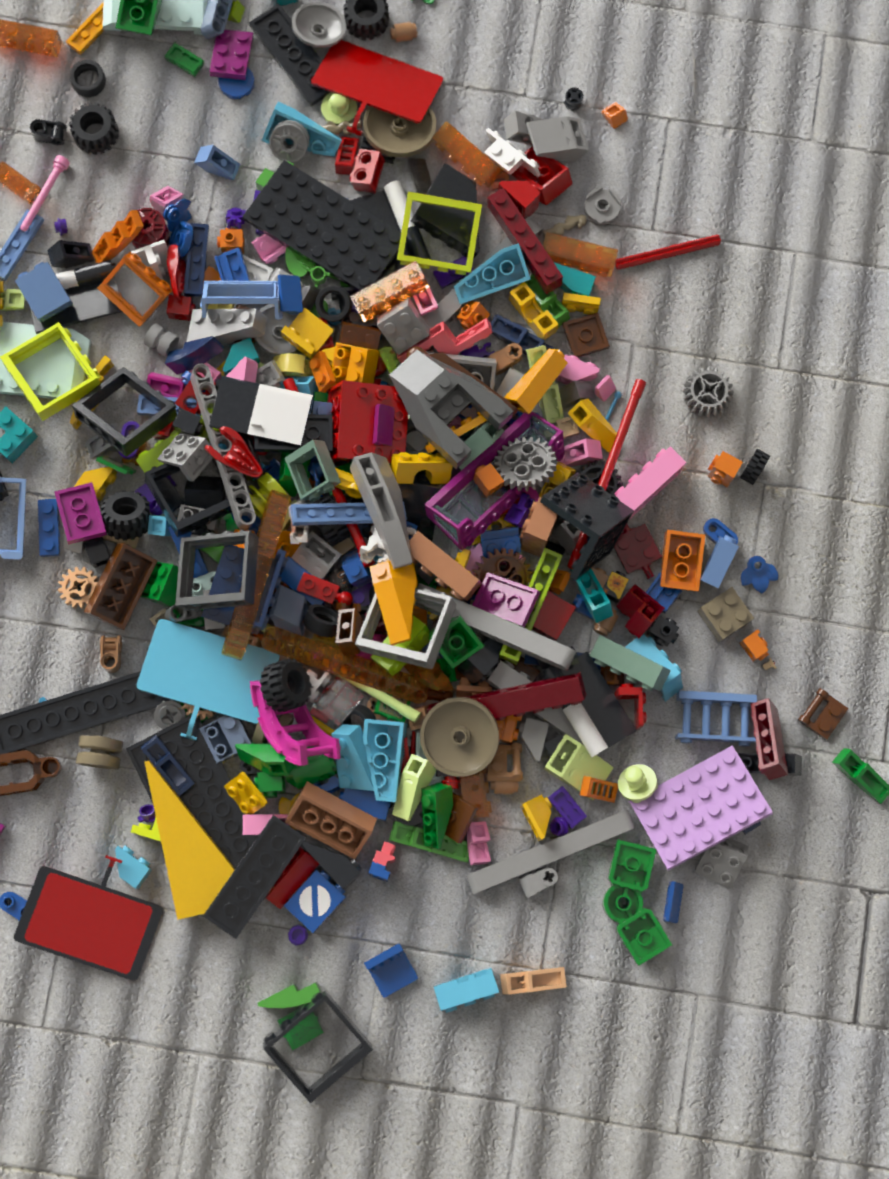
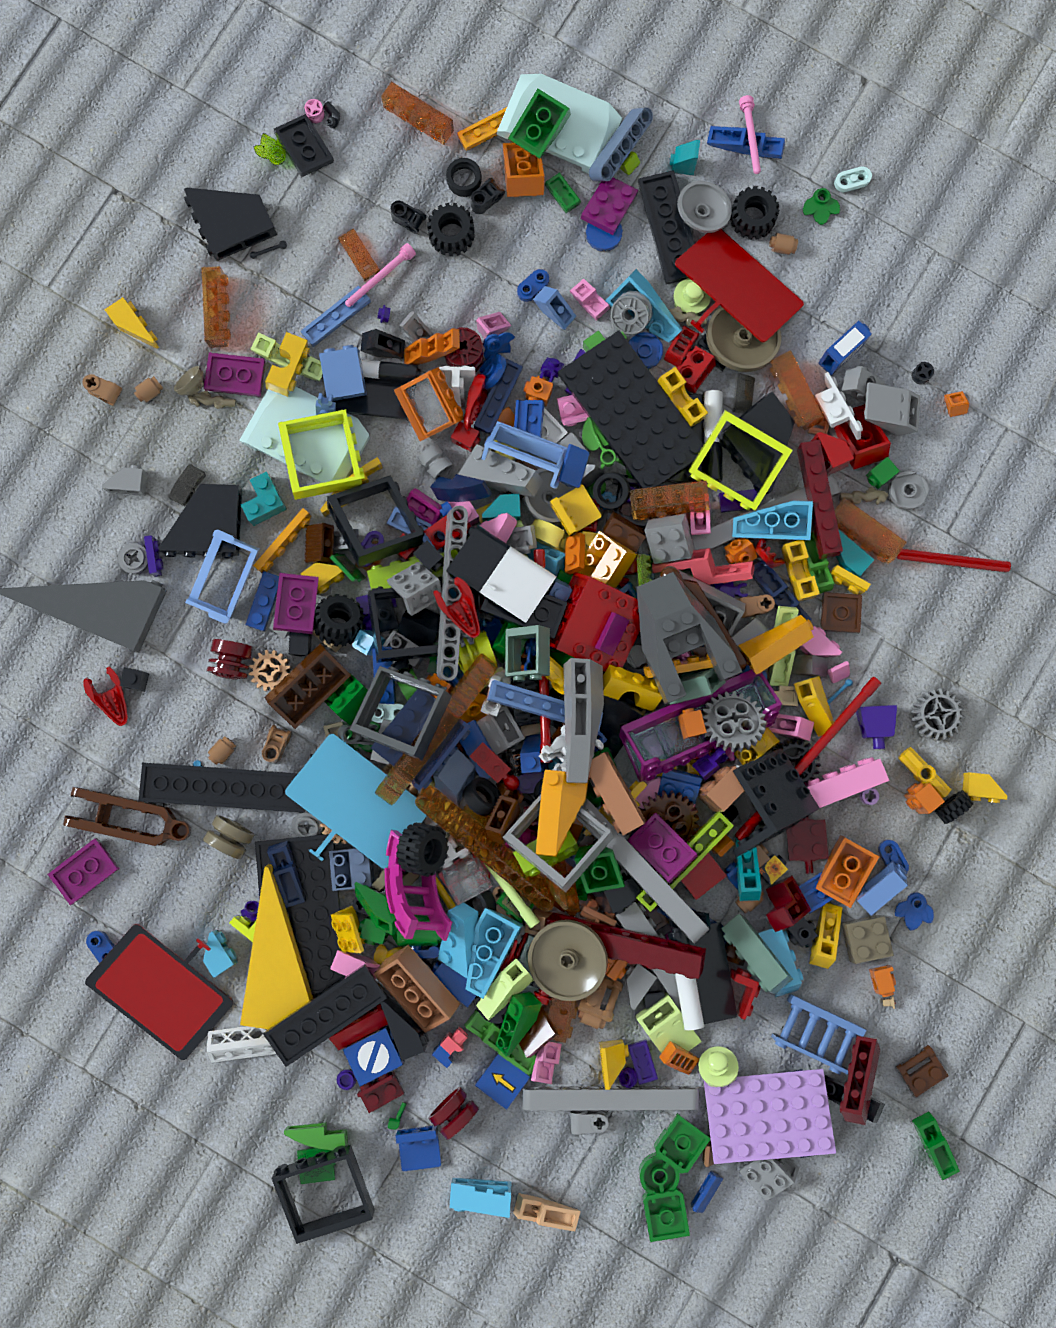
camera: 25 degrees right, 5 degrees up
none -> dark red wheel [206,639,253,680]
none -> white fence [207,1026,276,1063]
none -> medium nougat brick [208,736,236,765]
none -> light orange plate [253,508,312,574]
none -> reddish brown brick [304,523,334,564]
none -> medium blue plate [316,393,336,415]
none -> dark red bracket [357,1071,405,1113]
none -> green hand [388,1102,407,1130]
none -> light grey slope [399,311,434,343]
none -> dark red wheel [428,1087,479,1140]
none -> black piece [471,178,505,214]
none -> blue tile [475,1054,530,1110]
none -> orange slope [503,143,544,197]
none -> blue plate [517,269,549,302]
none -> bright pink slope [570,278,610,321]
none -> blue tile [628,332,663,370]
none -> yellow arch [657,367,708,427]
none -> medium nougat slope [702,1142,714,1167]
none -> red animal [755,538,786,568]
none -> yellow slope [809,903,843,969]
none -> blue brick [818,321,872,376]
none -> dark purple torso [856,705,897,749]
none -> lavender bush [860,788,879,805]
none -> green brick [866,457,900,489]
none -> yellow piece [898,747,952,799]
none -> yellow slope [962,772,1007,803]

